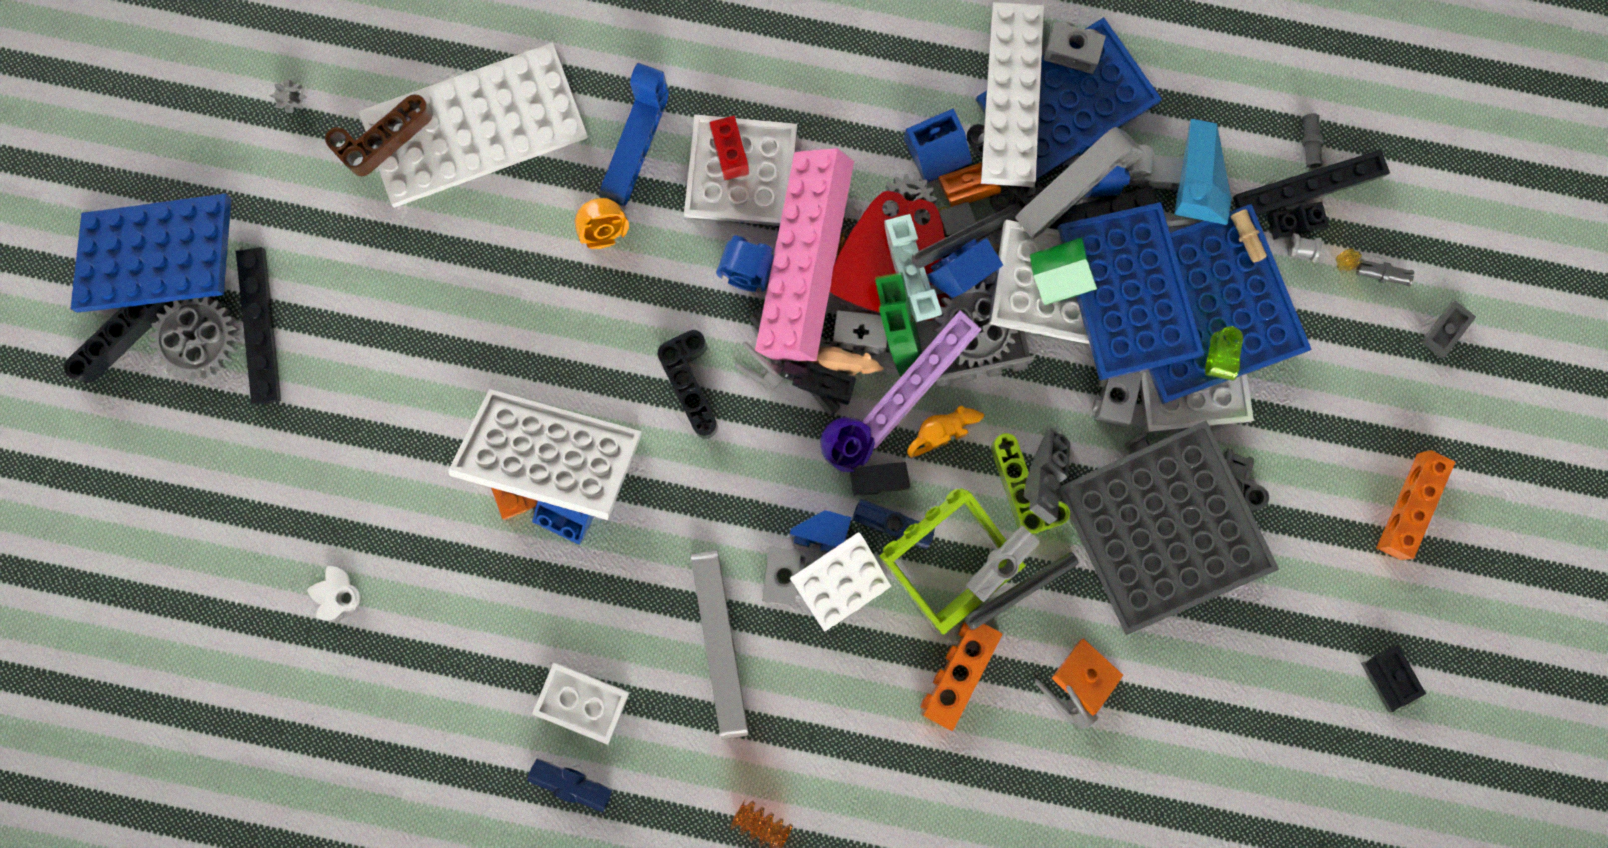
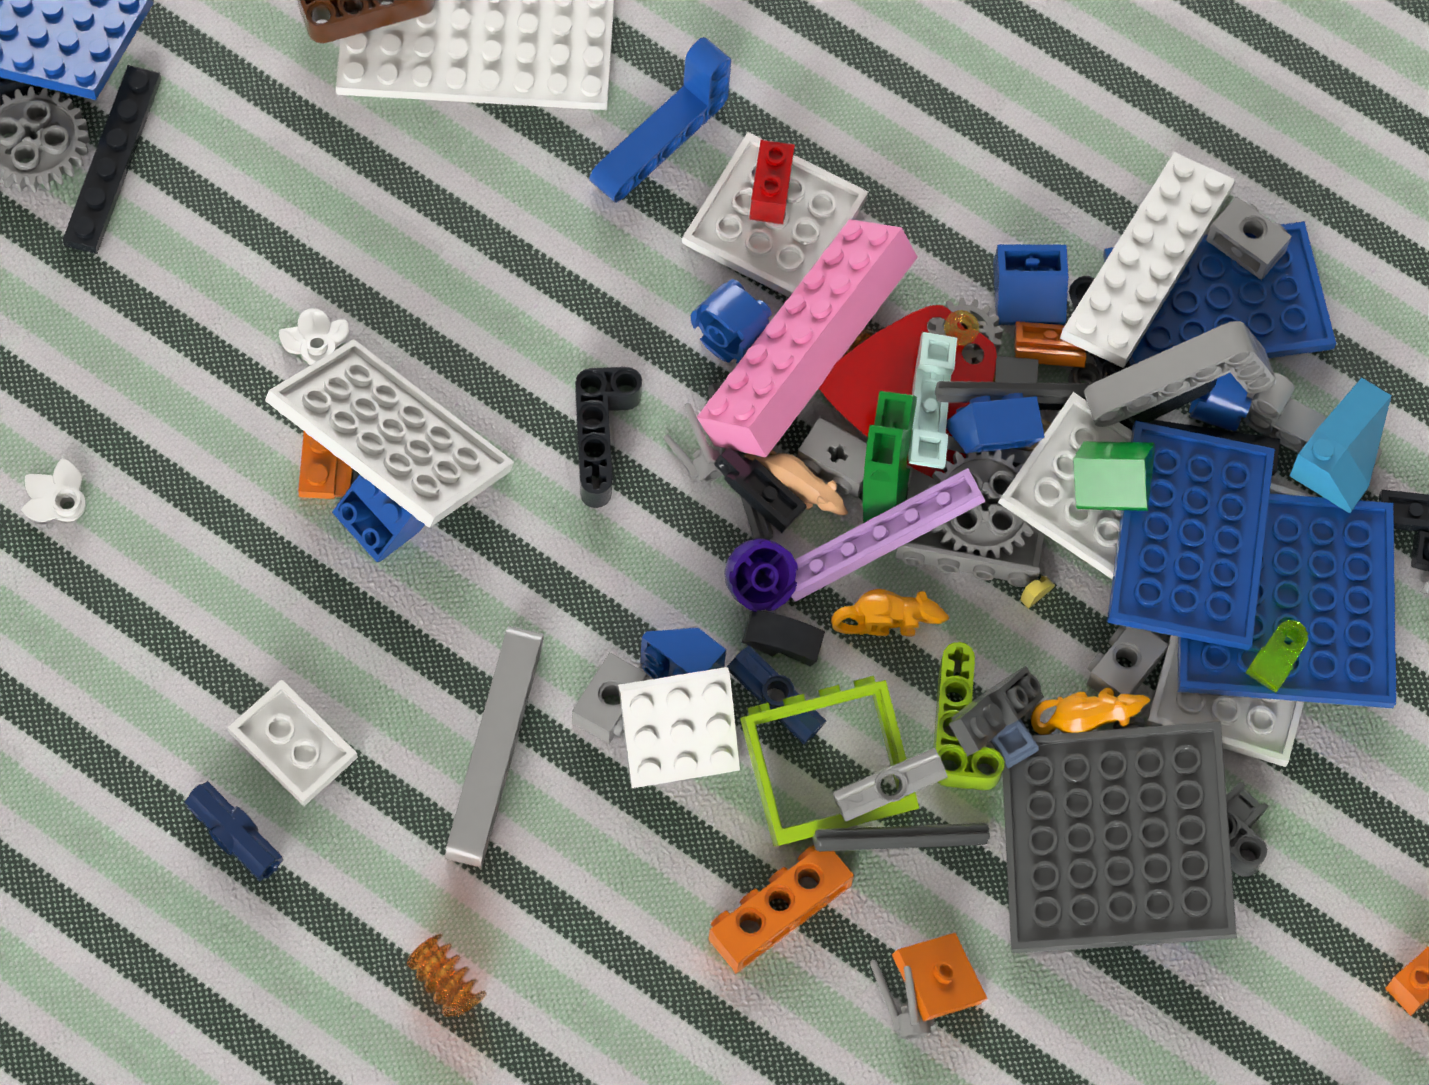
camera: 20 degrees right, 15 degrees down
light orange cylinder [574,198,629,249] -> none
tan axle [1230,209,1266,262] -> none
none -> white plate [279,308,349,365]
none -> clear yellow plate [944,310,979,345]
none -> sand blue tile [990,719,1039,769]
none -> light yellow tile [1020,576,1055,609]
none -> light orange animal [1031,687,1150,735]

